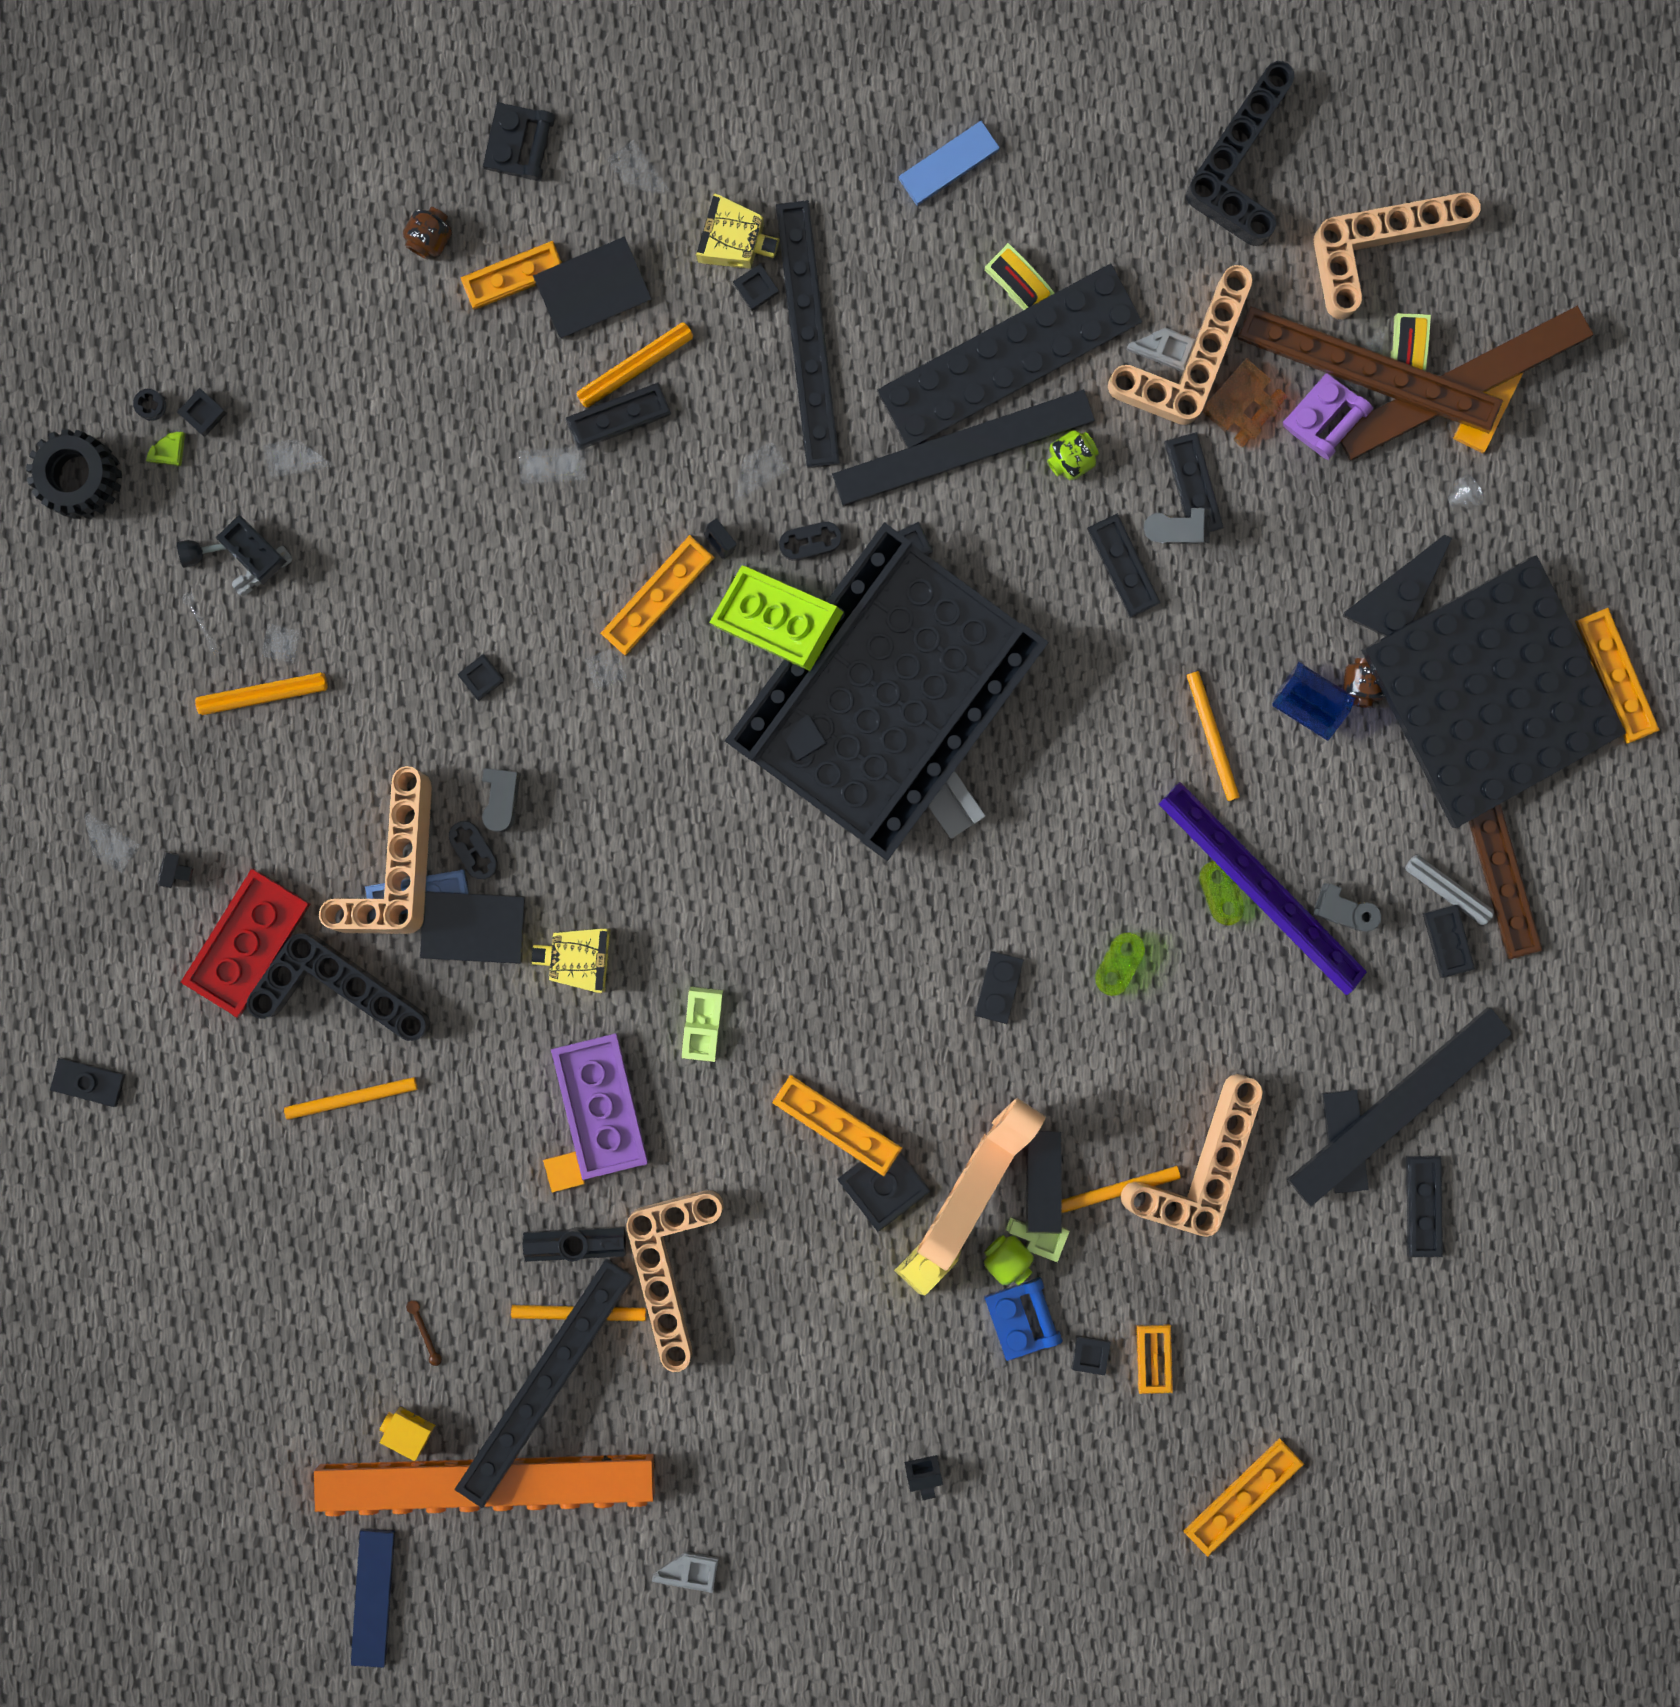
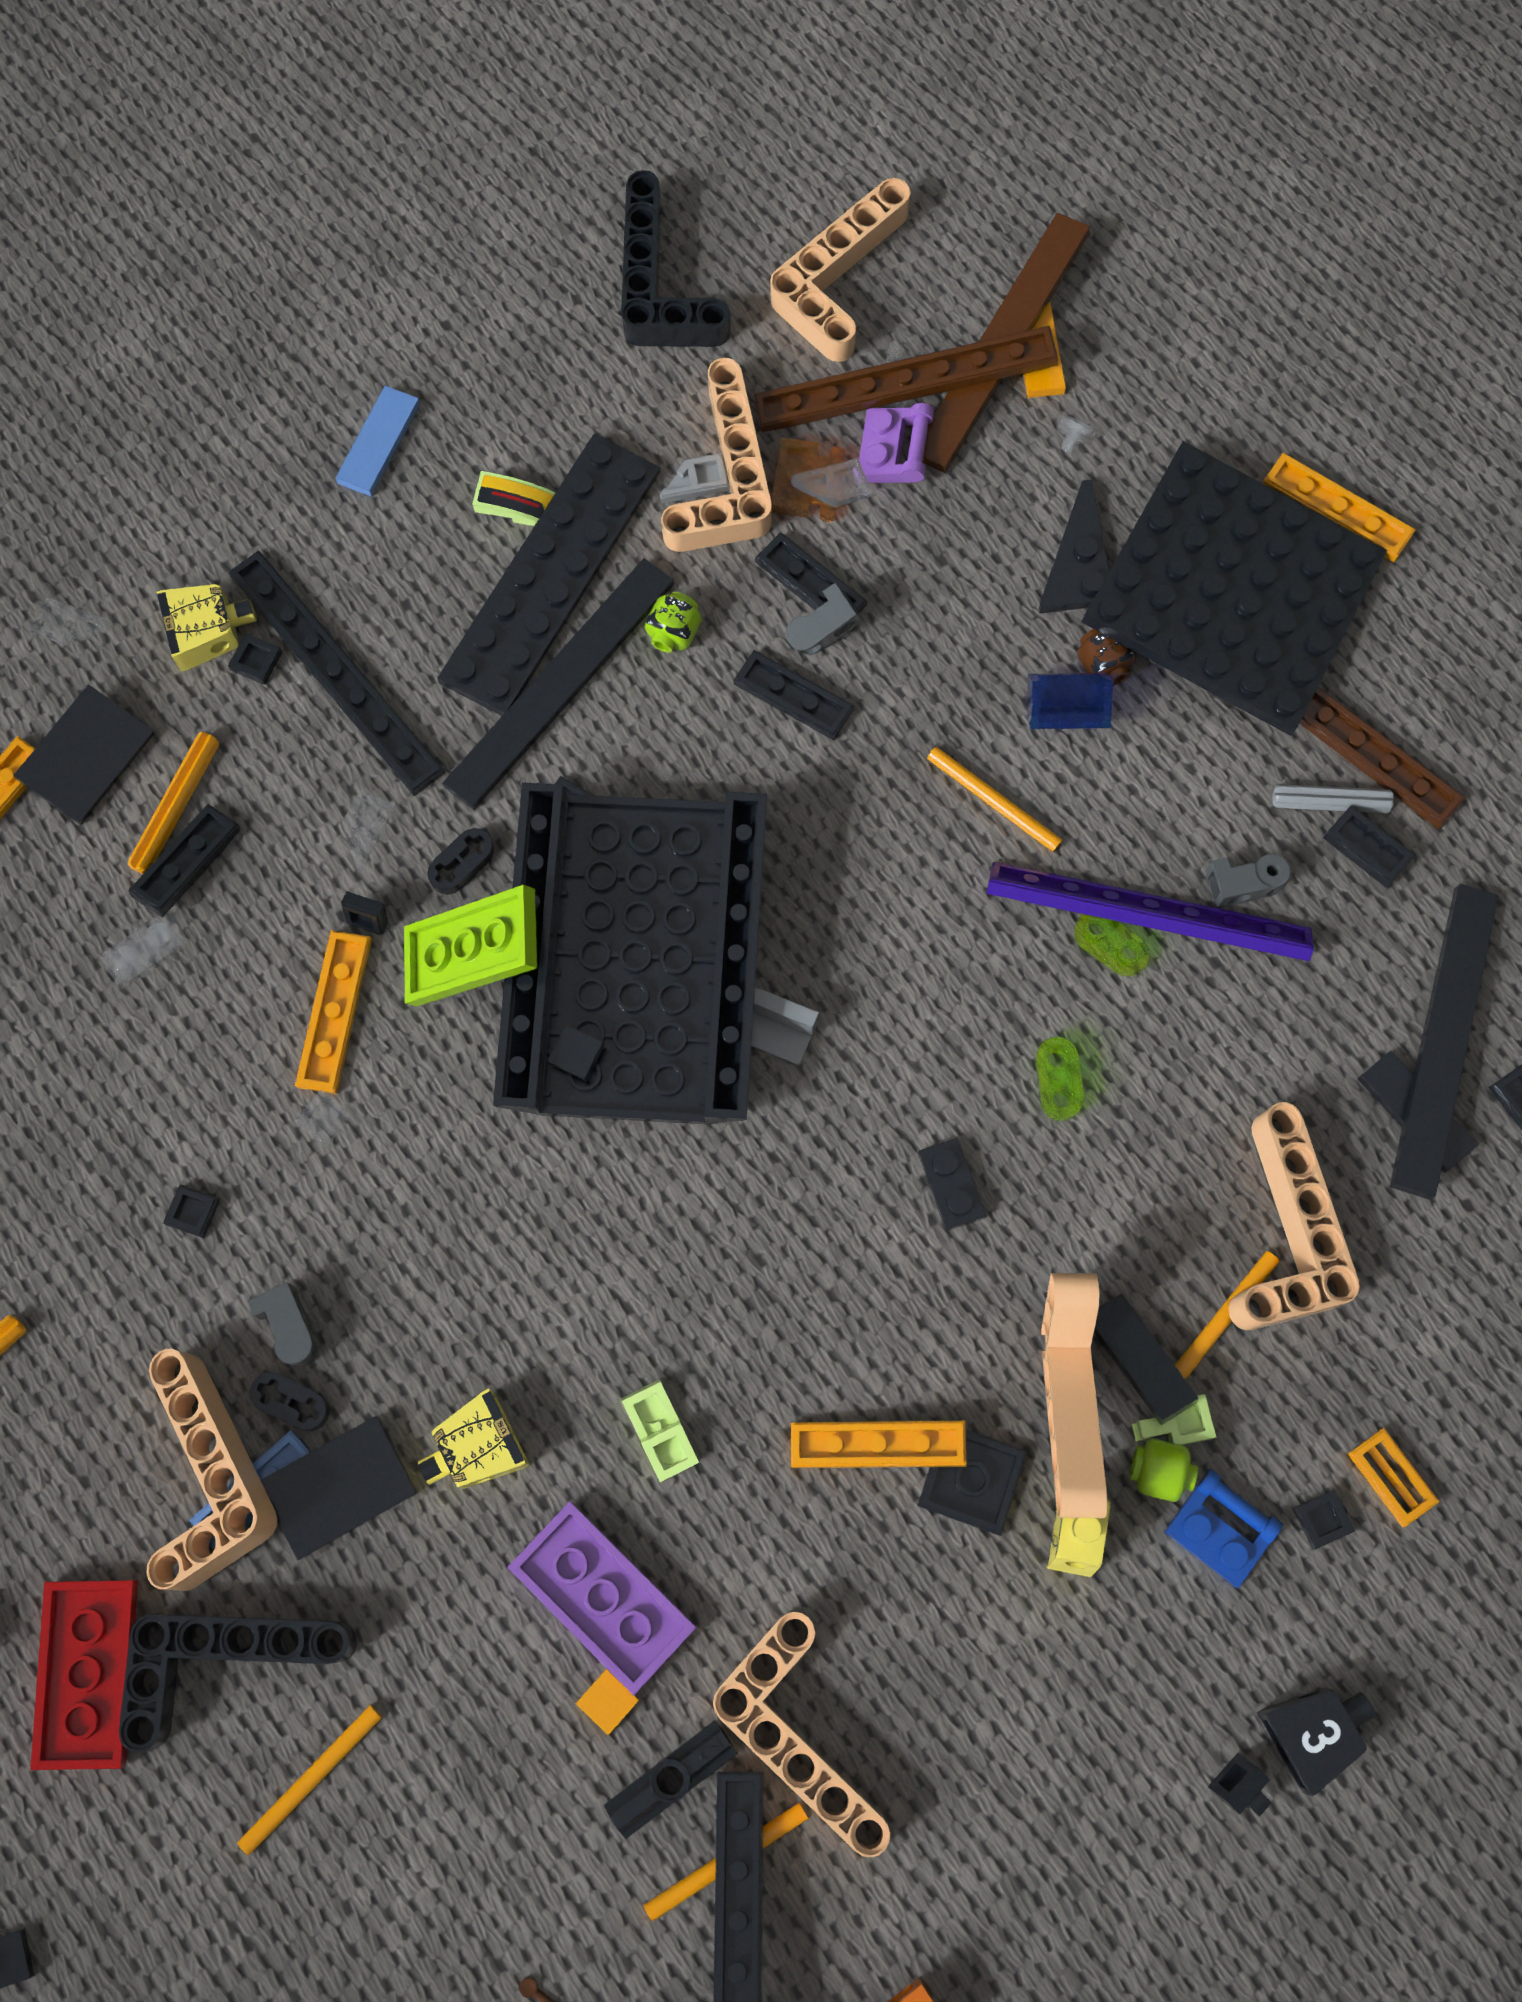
camera: 30 degrees left, 15 degrees down
slope [1391,313,1431,371] -> none
none -> clear tile [791,458,872,507]
none -> black torso [1257,1688,1376,1797]

